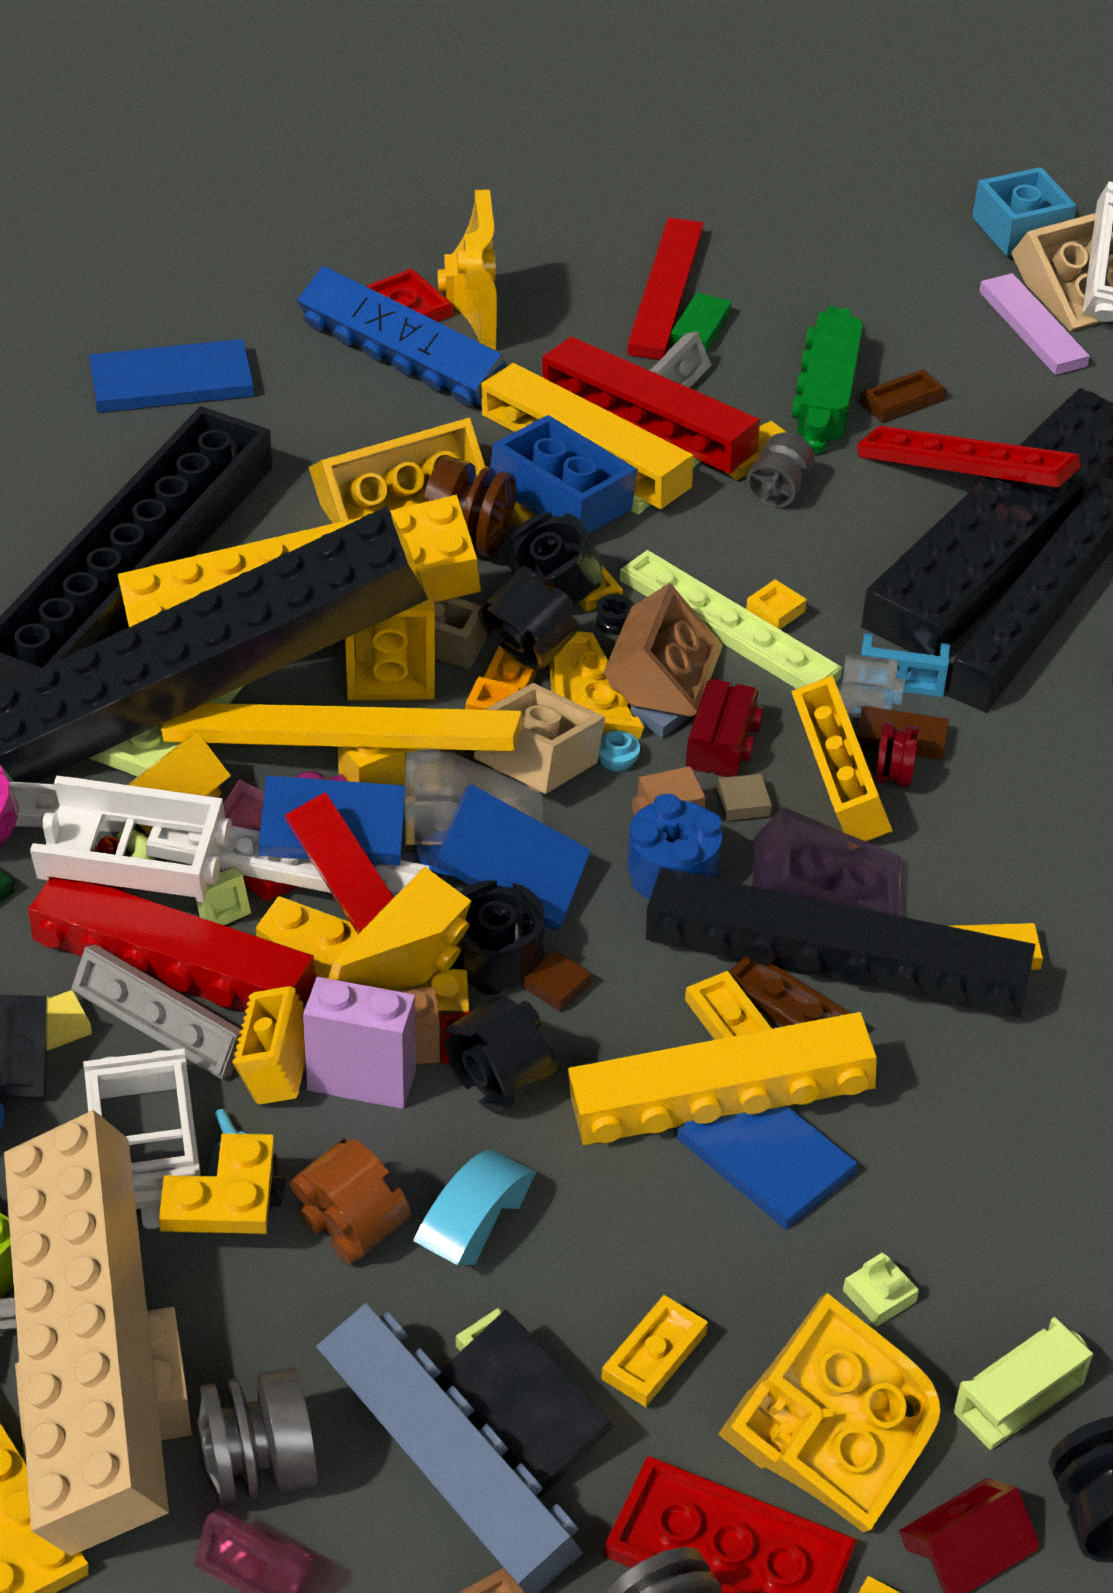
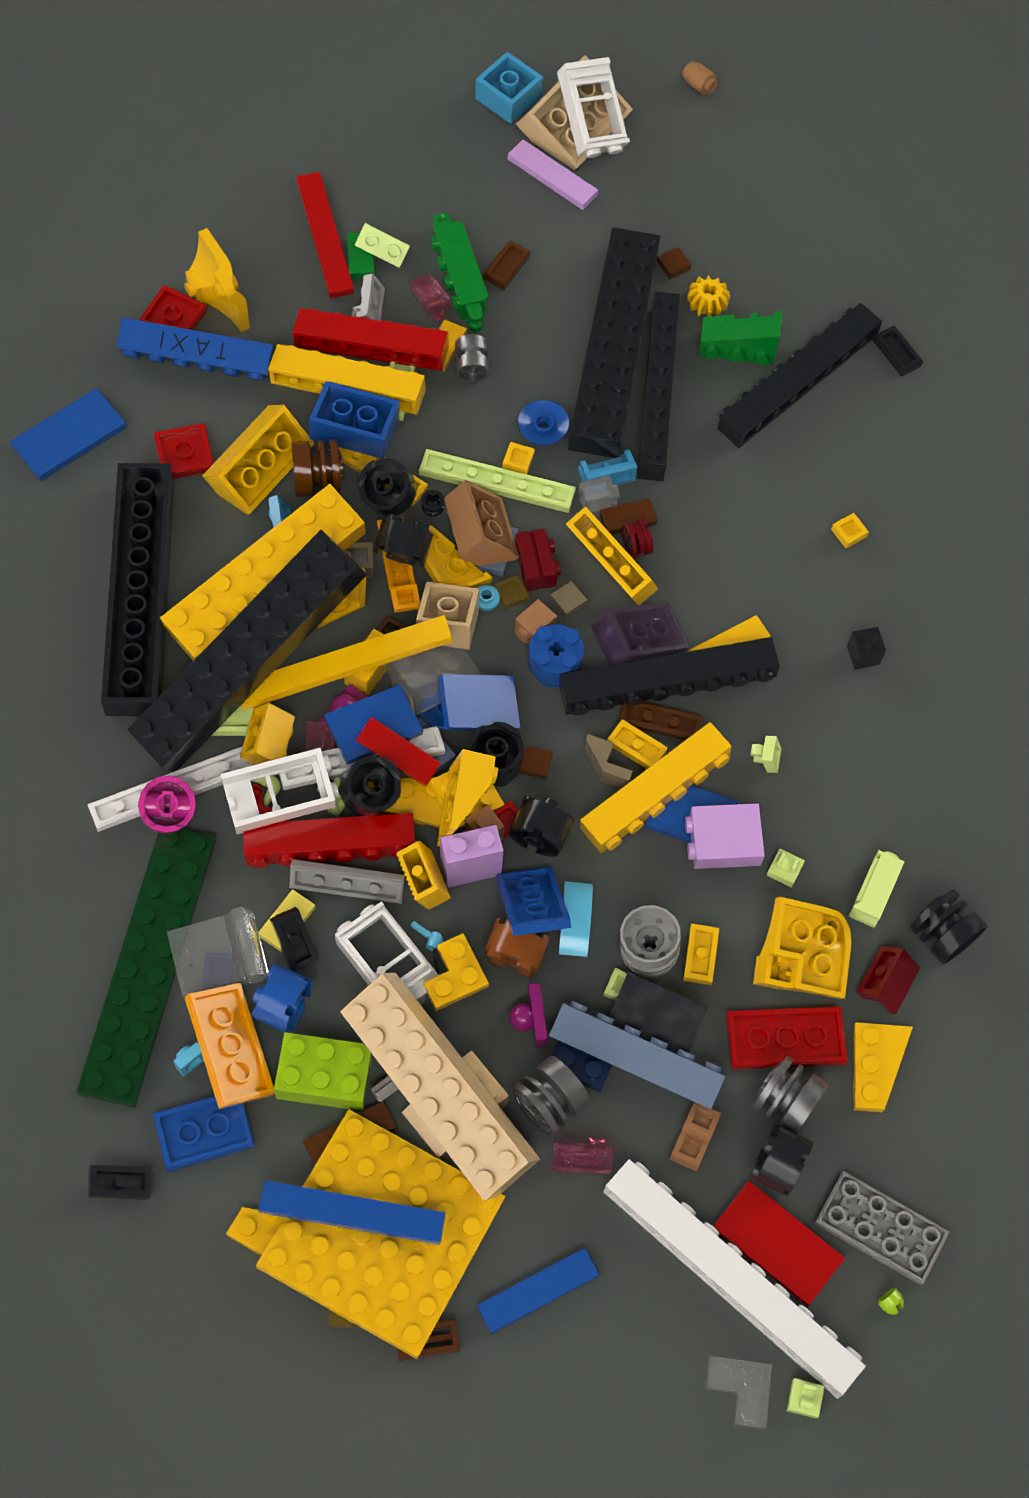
camera: 30 degrees left, 20 degrees up
red tile [857,425,1081,488] -> none
none -> red tile [153,423,214,479]
none -> black brick [338,757,401,816]
none -> yellowish green hinge [355,223,410,268]
none -> clear pink hinge [409,274,452,322]
none -> clear yellow tile [494,575,529,610]
none -> blue tile [496,866,571,936]
none -> magenta tile [509,983,548,1049]
none -> blue dish [518,400,569,446]
none -> dark blue plate [552,1041,612,1092]
none -> dark tan slope [584,734,633,789]
none -> light grey wheel [620,905,681,978]
none -> lavender brick [685,803,765,869]
none -> yellowish green tile [750,736,782,773]

